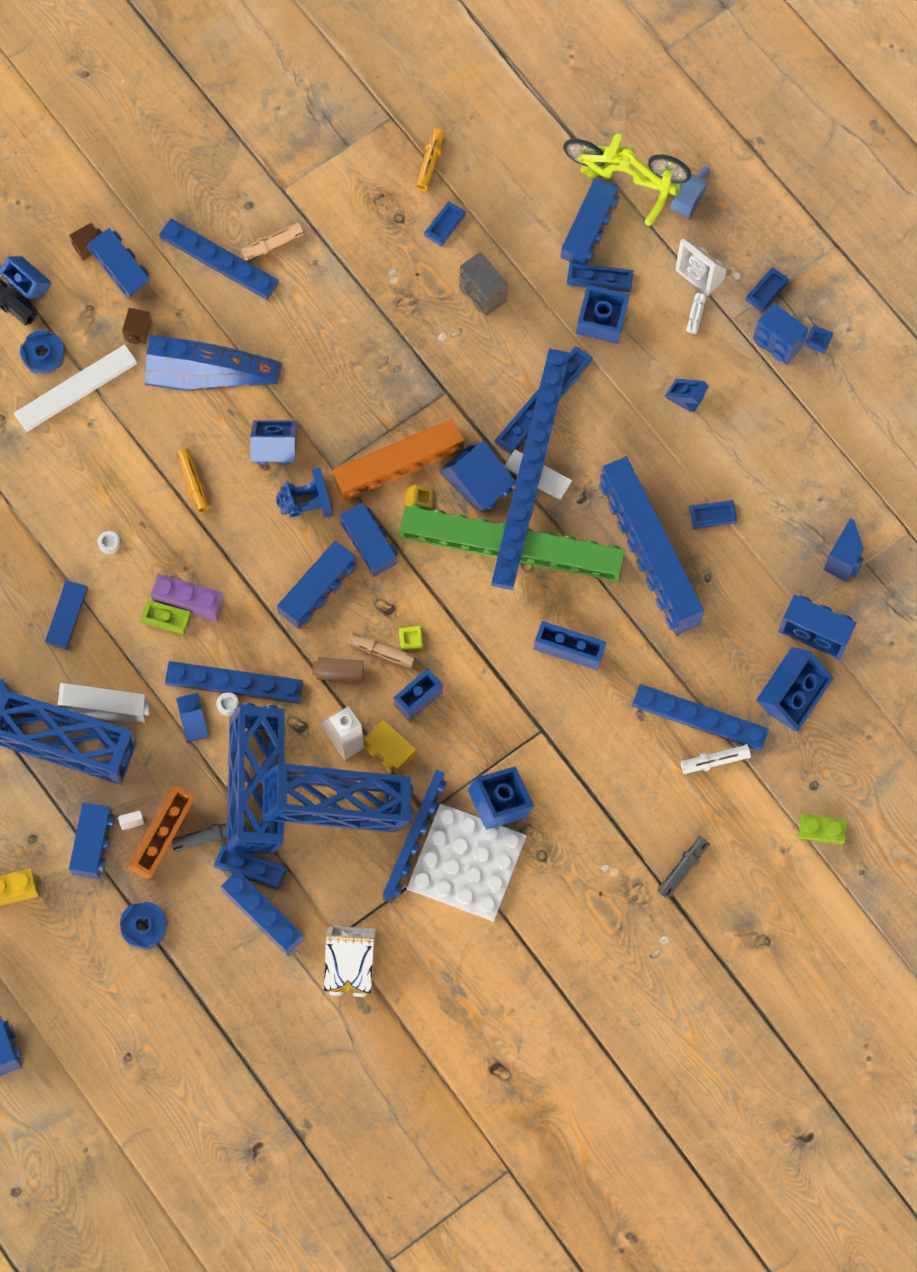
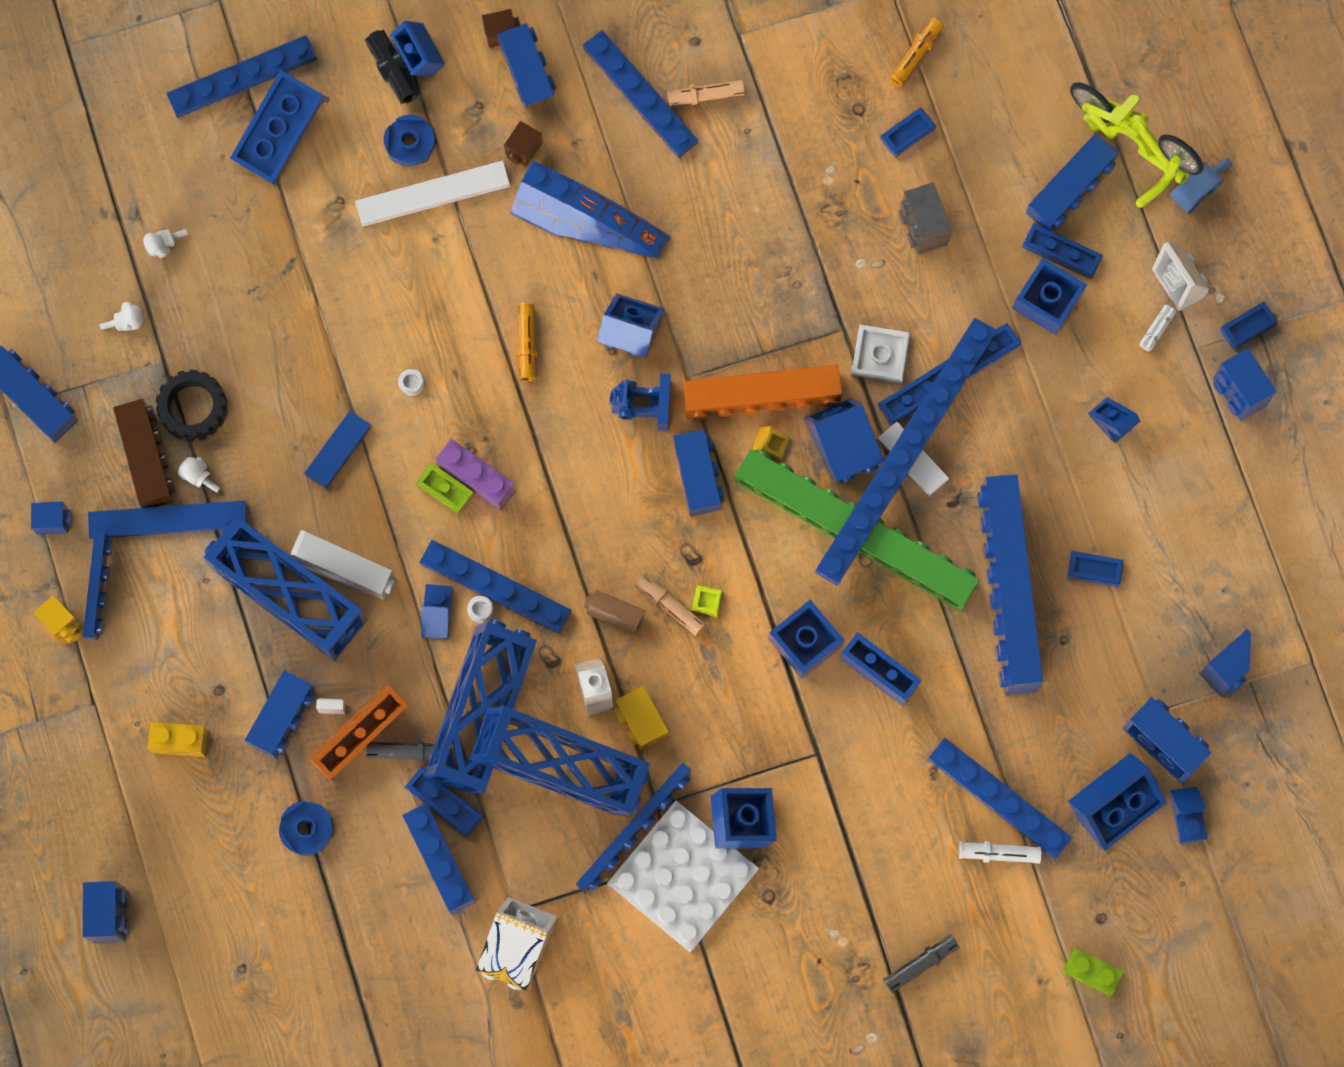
camera: 20 degrees right, 5 degrees up
blue brick [277,540,357,629] -> none
blue brick [393,668,443,721] -> none
blue tile [805,325,833,354] -> none
none -> blue brick [768,600,844,679]
none -> white tile [851,324,910,384]
none -> blue slope [1170,787,1207,844]

